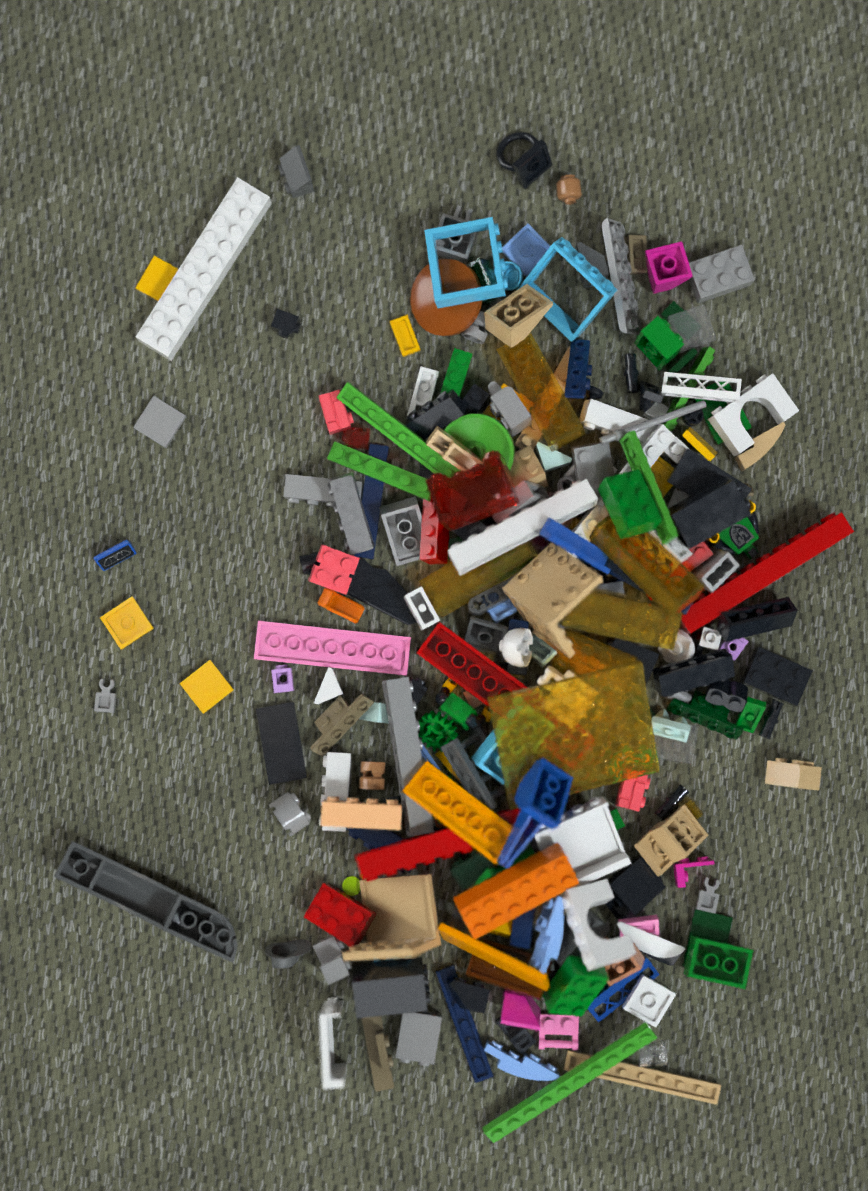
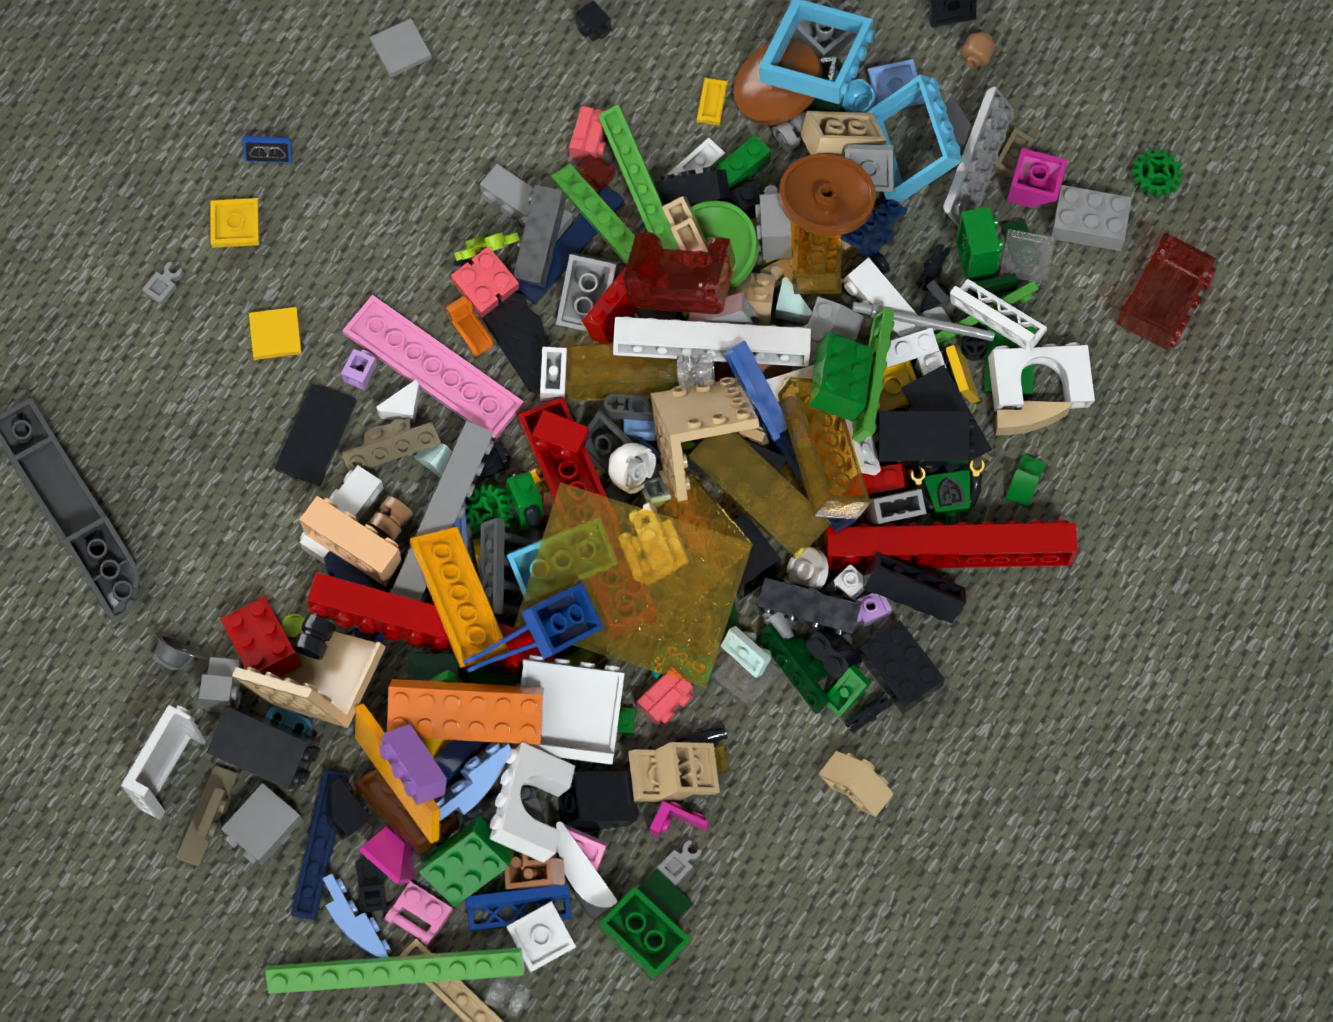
camera: 35 degrees right, 15 degrees down
light grey brick [269,792,311,837] -> none
none -> black wheel [292,614,336,660]
none -> medium lavender brick [380,724,447,805]
none -> lime plant [454,232,520,261]
none -> red brick [532,410,589,462]
none -> clear wheel [677,353,715,387]
none -> dark orange dish [779,154,876,236]
none -> light grey tile [845,144,894,192]
none -> green slope [1005,454,1046,508]
none -> clear red windscreen [1116,232,1217,351]
none -> green gear [1131,148,1184,199]

